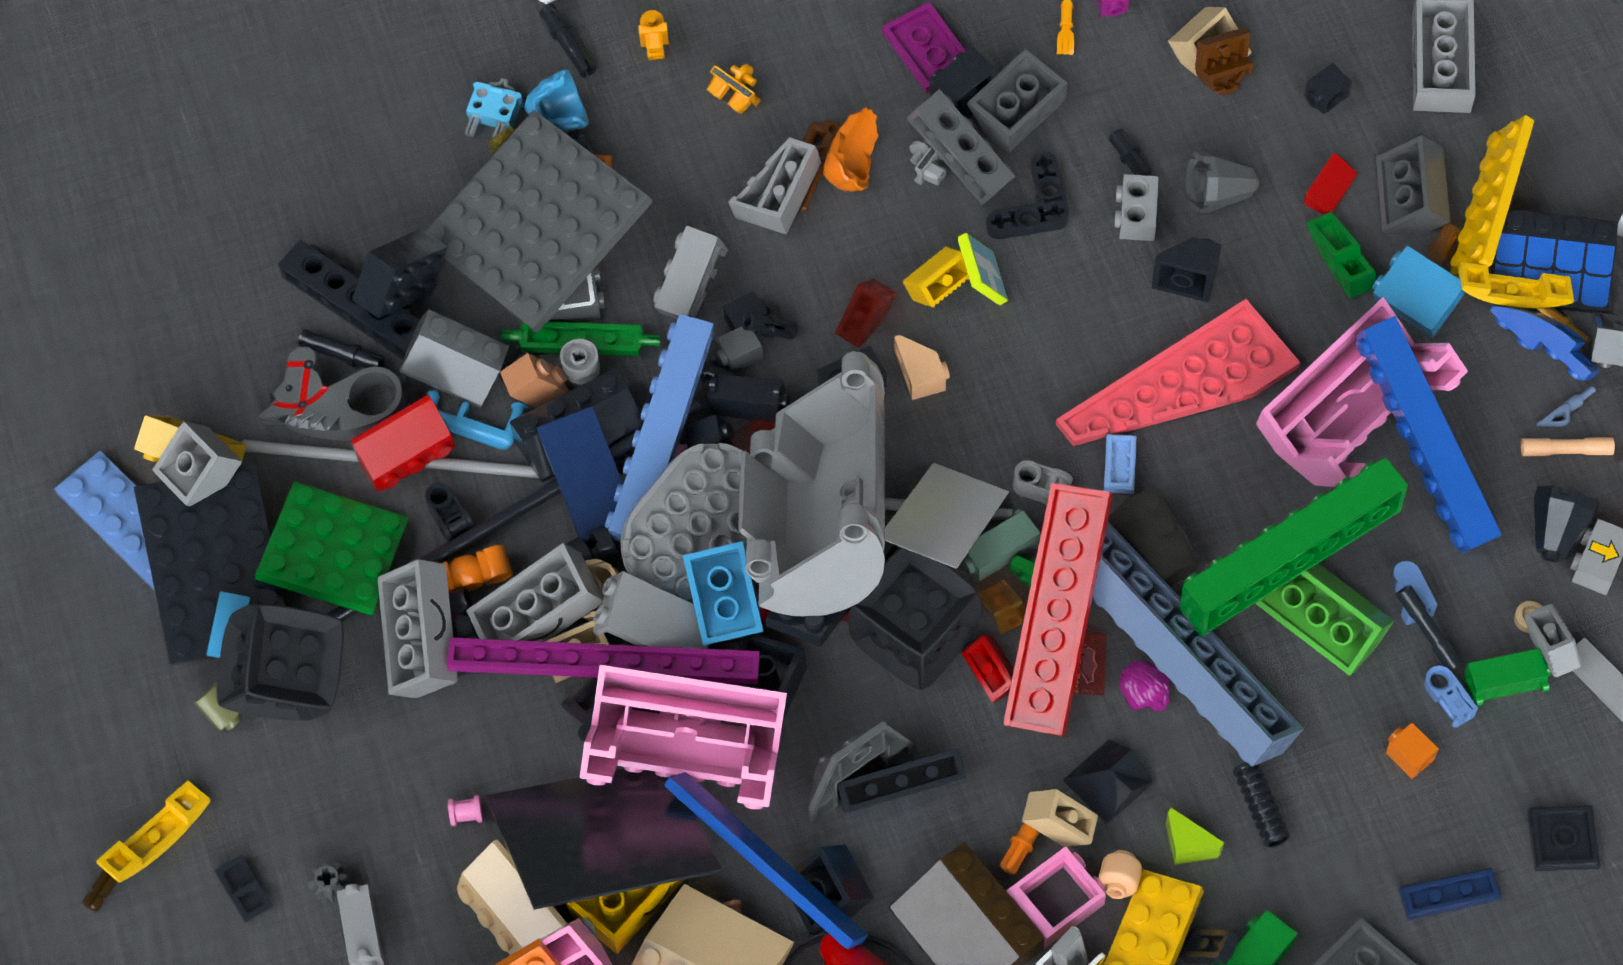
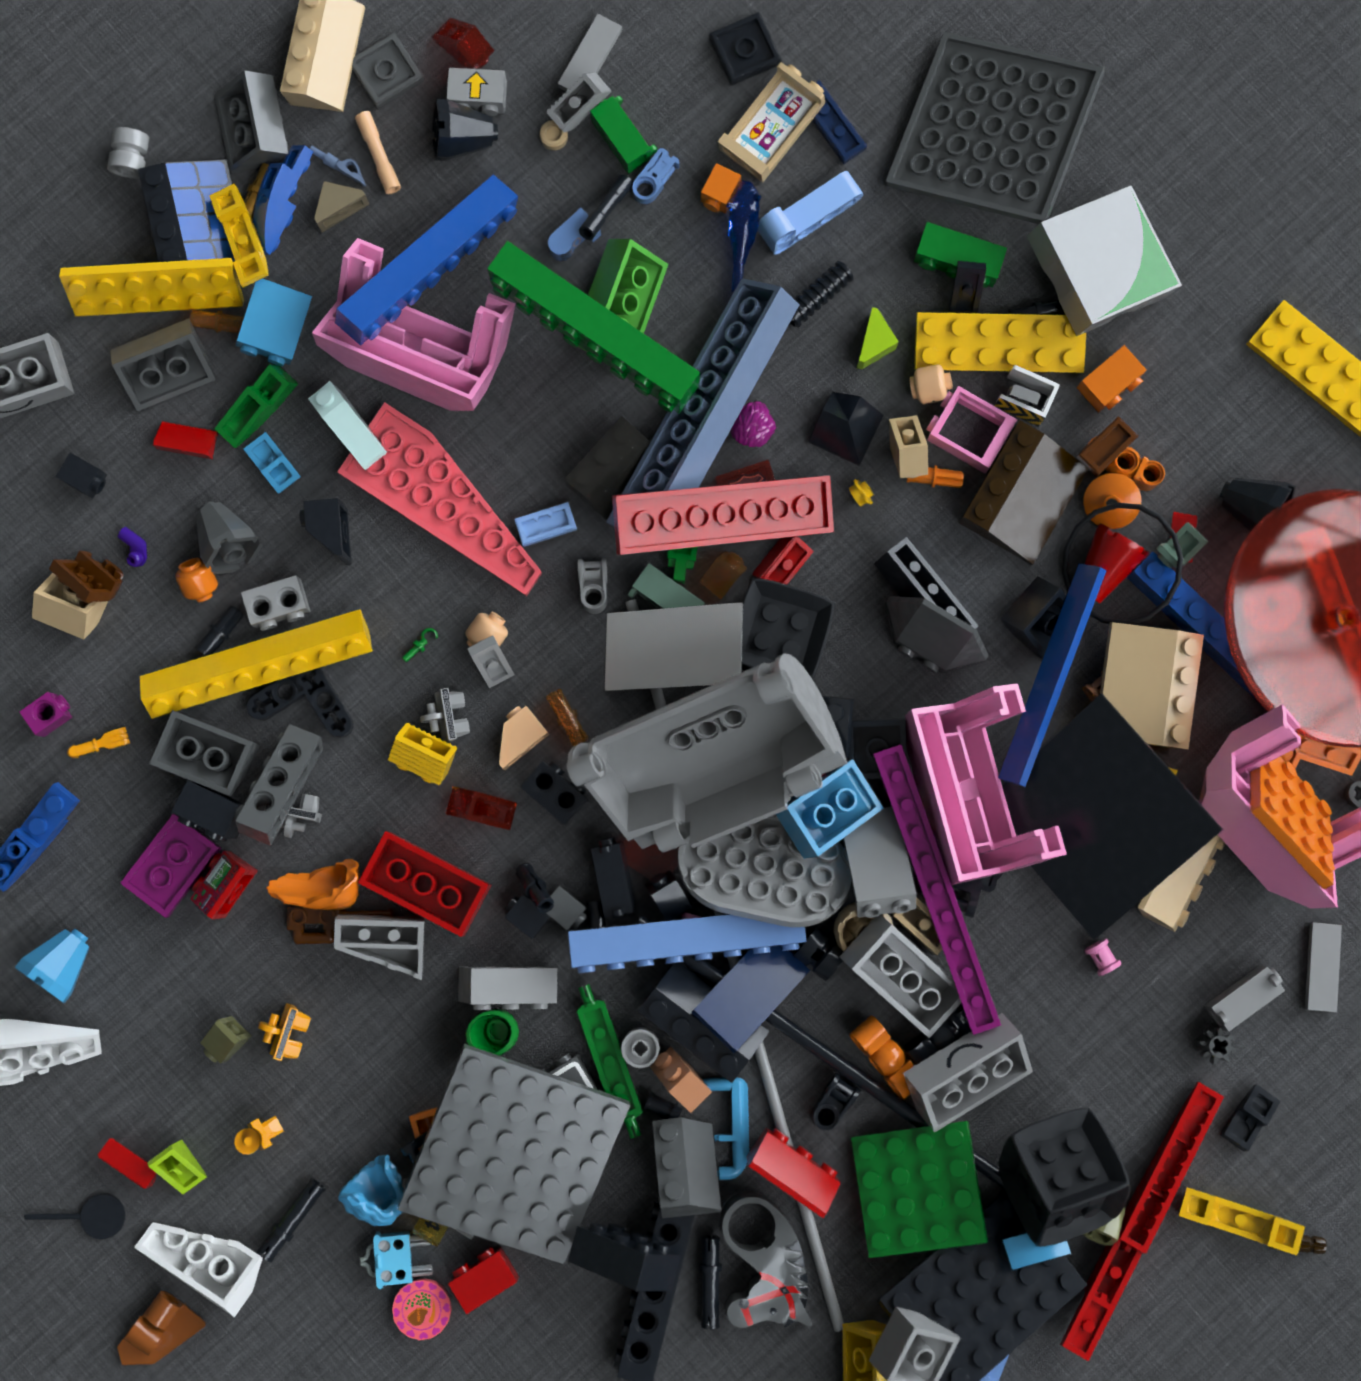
camera: 115 degrees left, 20 degrees up
tile [958,233,1008,305] -> none
none -> dark purple arm [117,527,147,567]
none -> yellow brick [140,609,373,719]
none -> orange head [175,558,218,602]
none -> red slope [190,851,258,919]
none -> olive slope [201,1016,252,1064]
none -> dark azure slope [244,432,301,494]
none -> light aqua slope [308,381,387,470]
none -> dark tan slope [314,181,369,232]
none -> red brick [358,831,492,937]
none -> coral tile [392,1278,452,1340]
none -> green hand [402,628,438,663]
none -> light grey hips [420,688,470,743]
none -> red brick [448,1247,519,1315]
none -> light nougat head [465,611,508,647]
none -> green hat [466,1009,519,1056]
none -> light grey plate [467,635,515,688]
none -> clear orange pin [545,689,589,747]
none -> panel [718,62,825,183]
none -> clear blue piece [726,180,761,293]
none -> light blue beam [758,171,864,255]
none -> yellow plate [849,479,874,507]
none -> red slope [1059,1082,1224,1361]

